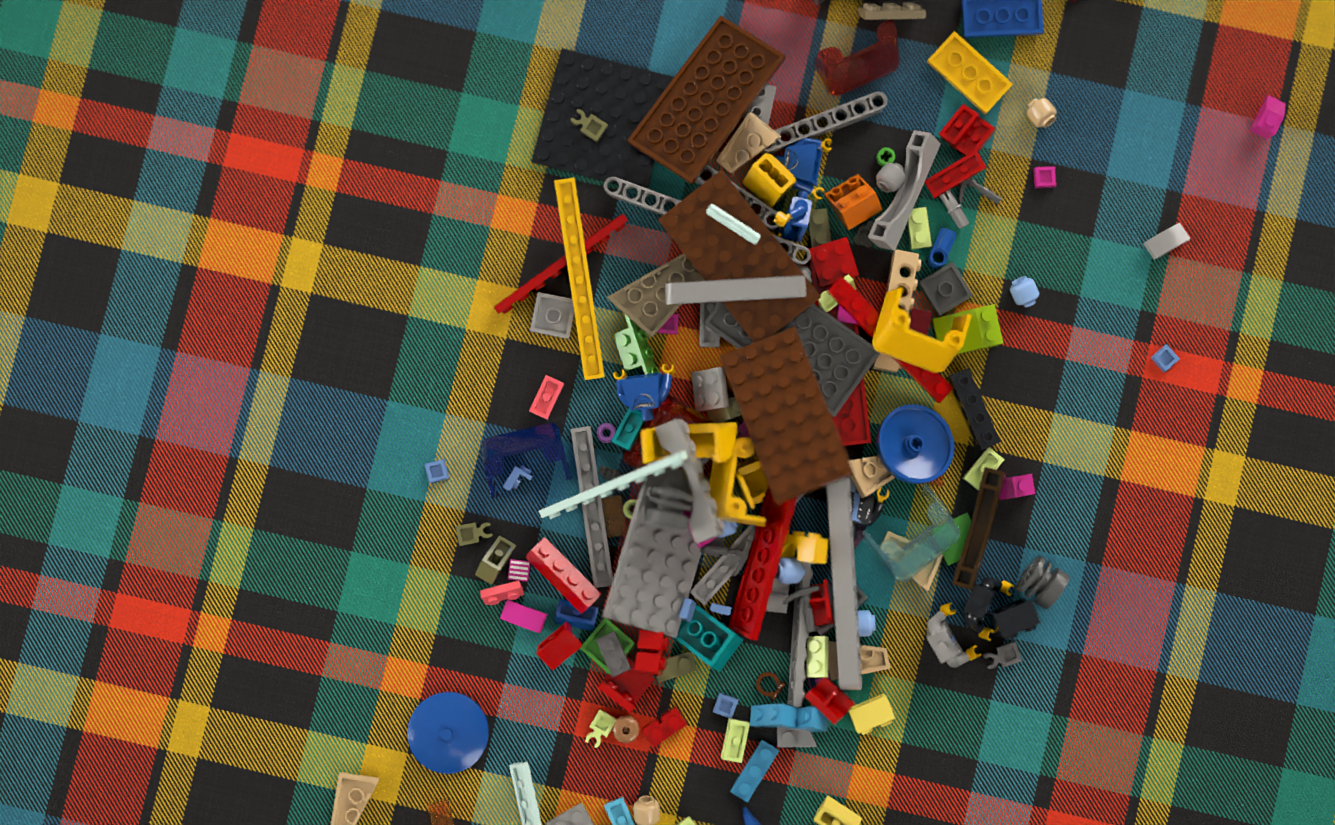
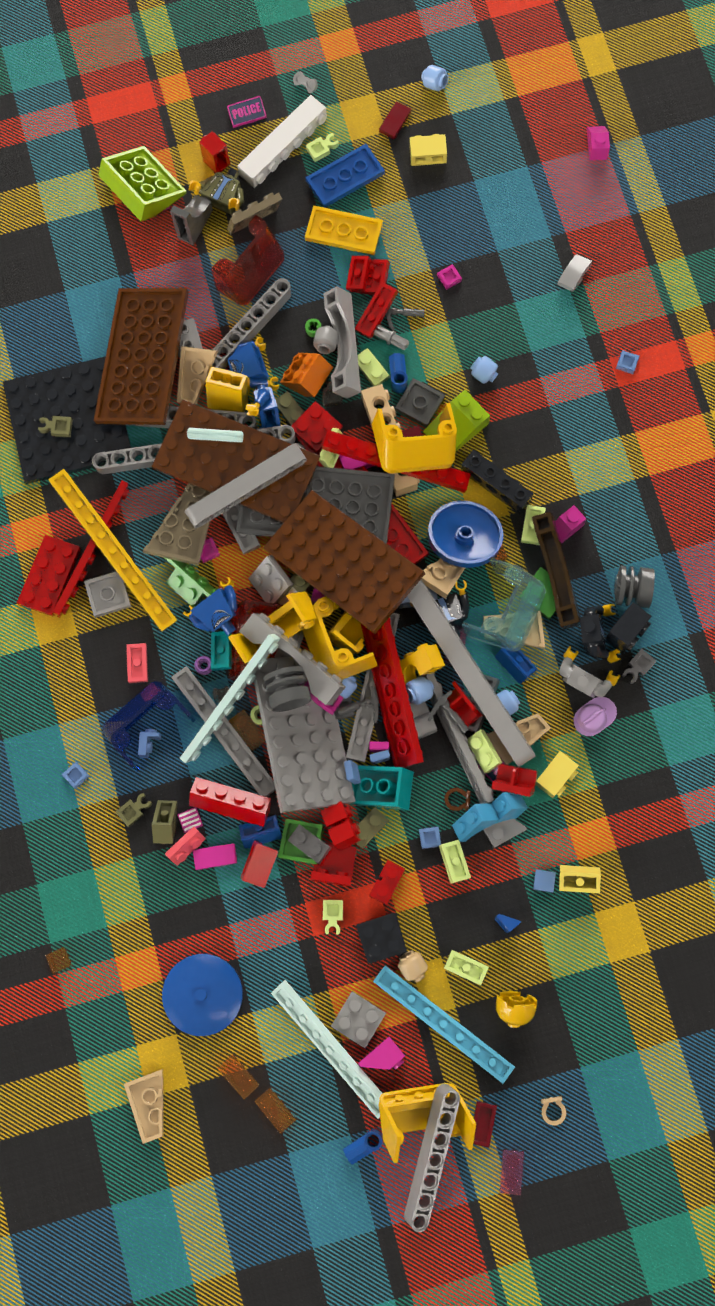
camera: 20 degrees left, 10 degrees down
medium nougat head [613,715,639,743] -> none
dark azure plate [730,739,779,803] -> none
tan head [1027,98,1057,128] -> none
none -> red plate [17,535,81,617]
none -> clear orange tile [45,947,72,974]
none -> black brick [356,913,407,965]
none -> dark pink tile [369,742,389,752]
none -> light yellow brick [410,134,447,166]
none -> blue slope [495,642,538,684]
none -> medium blue tile [533,869,556,893]
none -> lavender piece [574,697,617,736]

